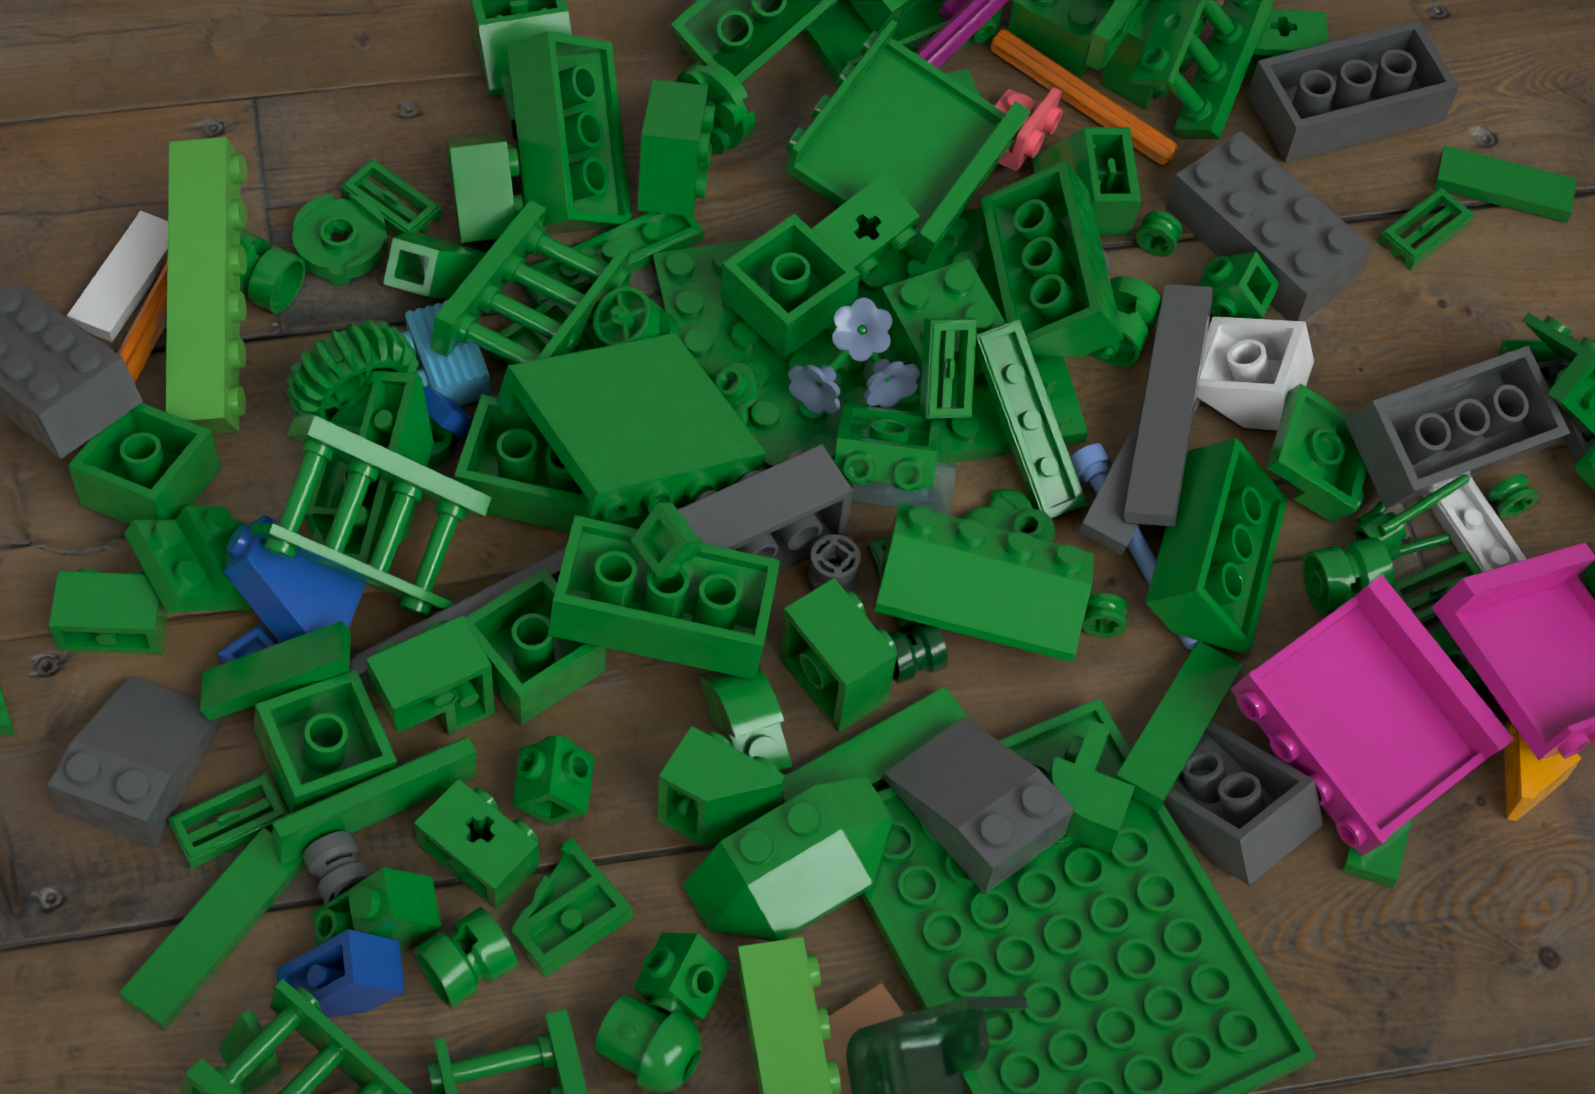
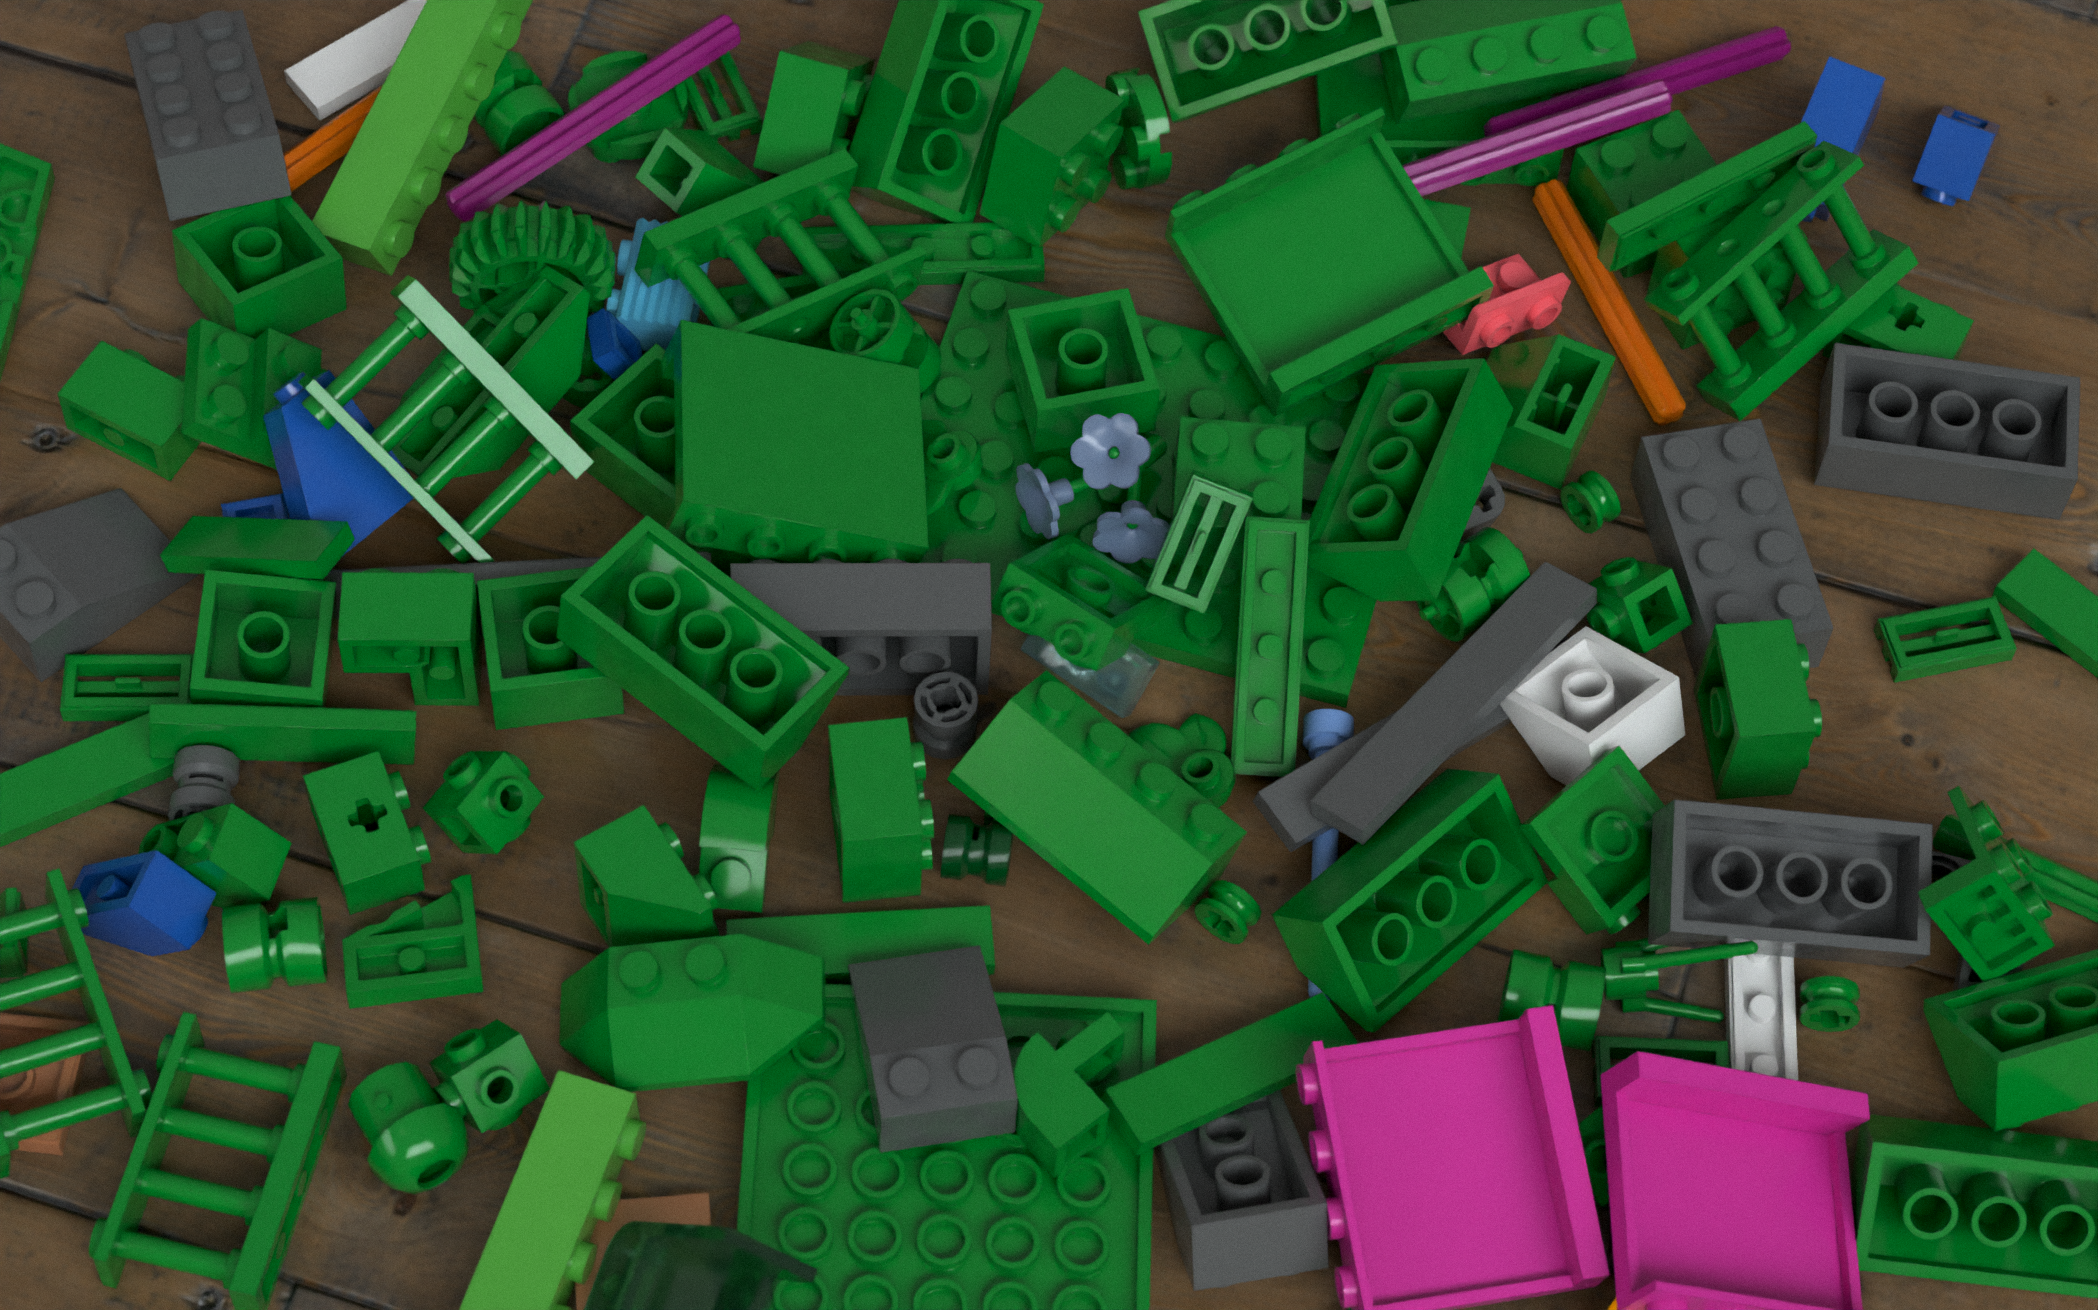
camera: 30 degrees right, 0 degrees up
green tile [630,502,704,579] -> none
green brick [812,172,920,282] -> none
none -> magenta axle [446,14,741,222]
none -> green brick [1693,619,1822,800]

